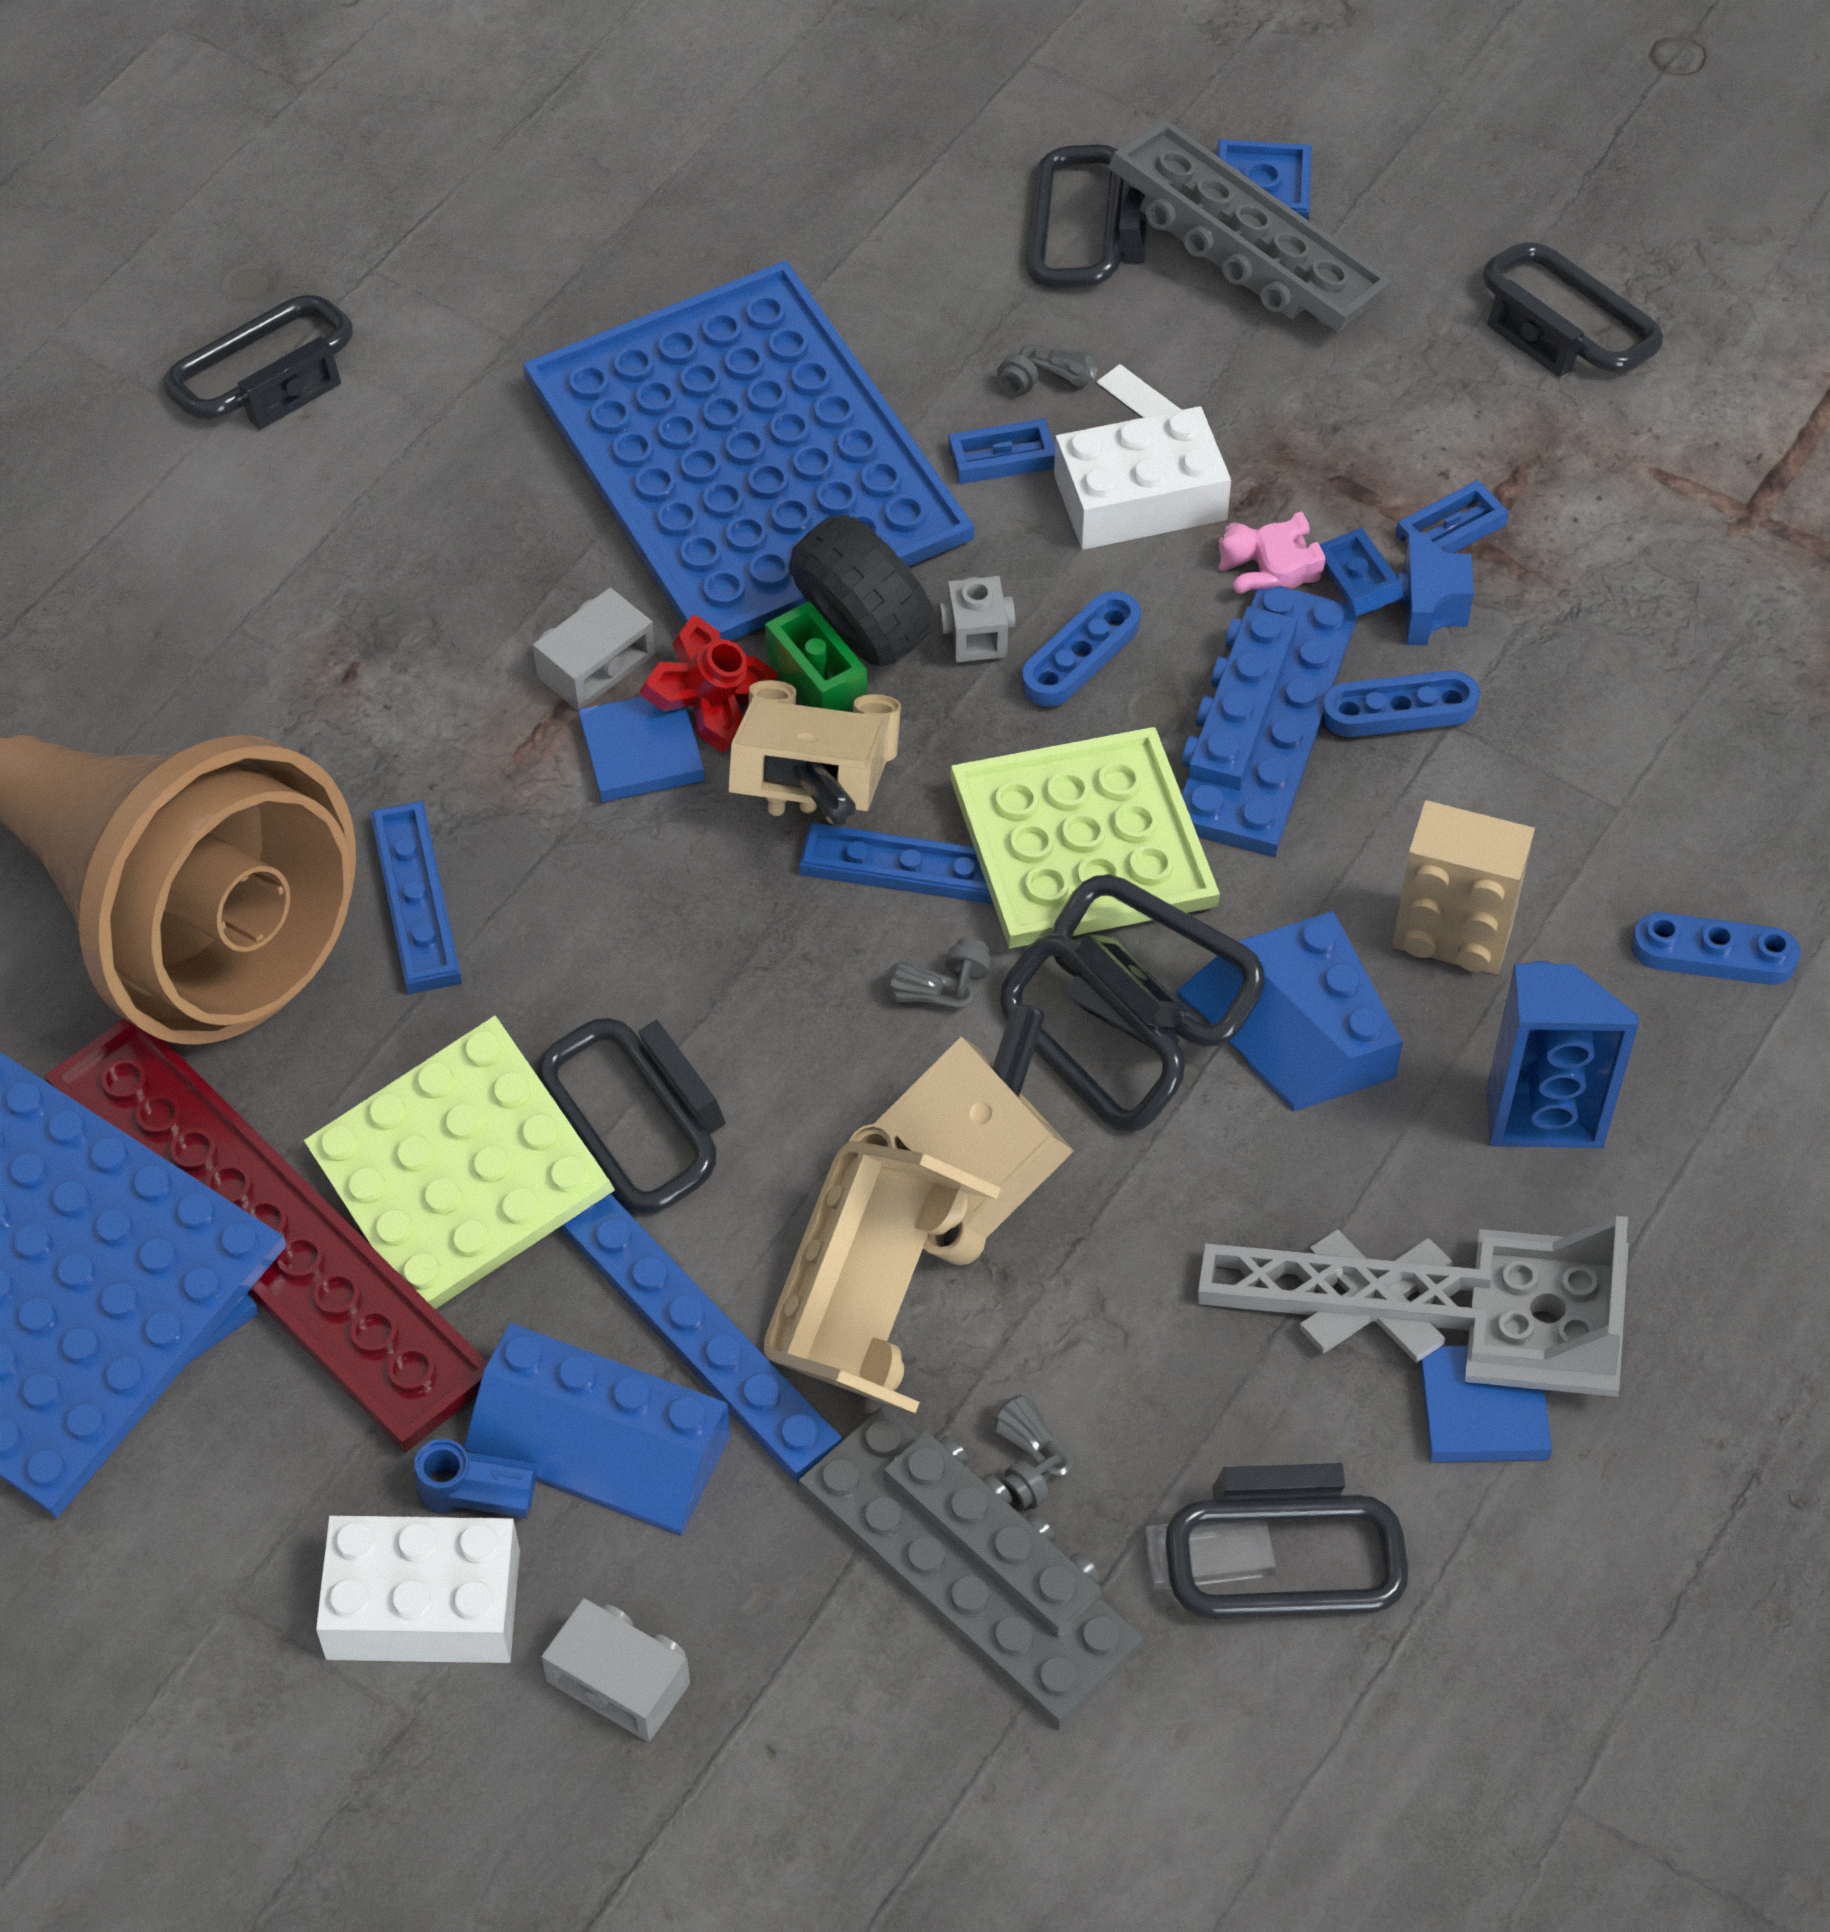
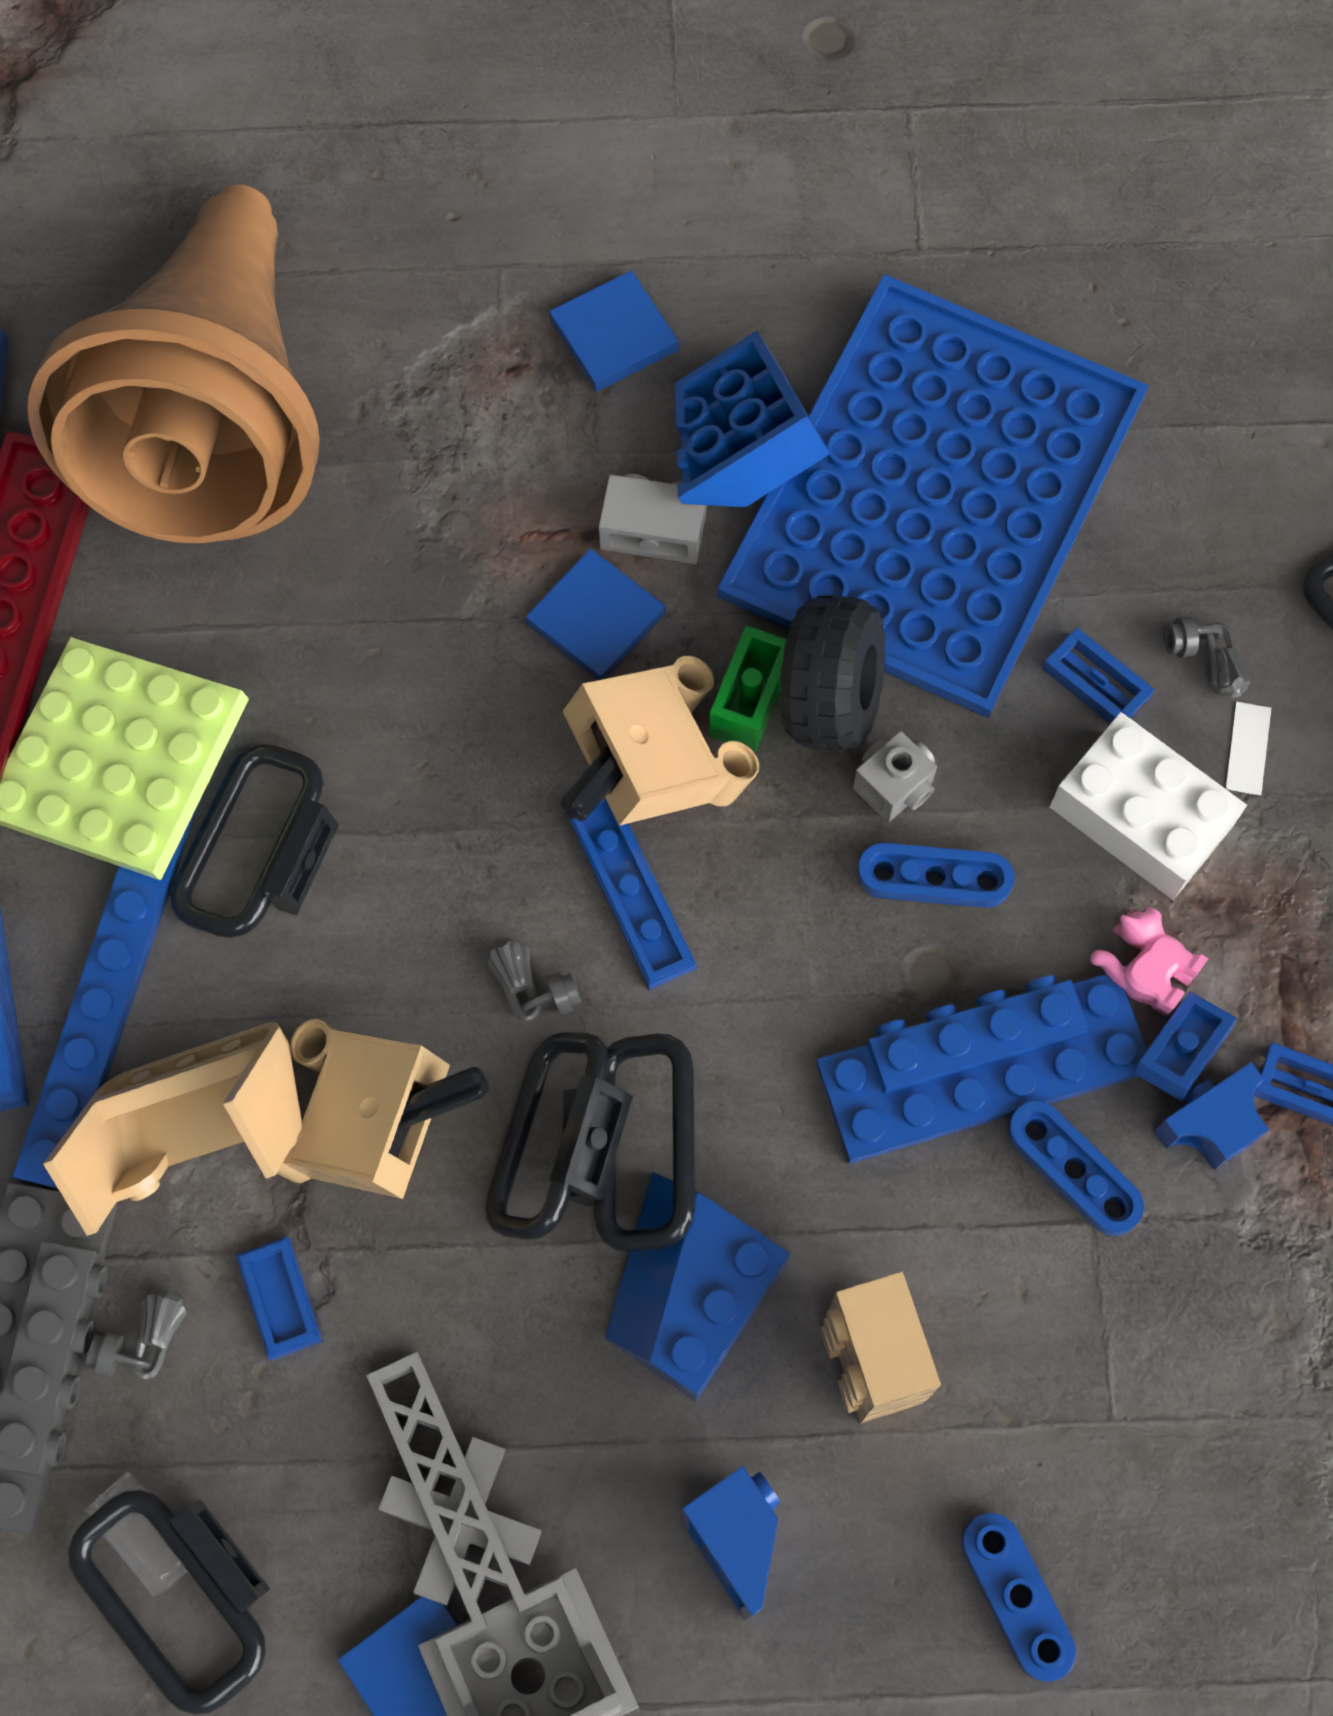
camera: 55 degrees right, 15 degrees up
black bar [164,295,353,430] -> none
blue tile [370,801,462,995] -> none
red plant [639,615,778,752] -> none
yellowish green plate [950,727,1220,949] -> none
none -> blue tile [236,1236,323,1361]
none -> blue tile [549,270,679,392]
none -> blue wedge [675,330,830,507]

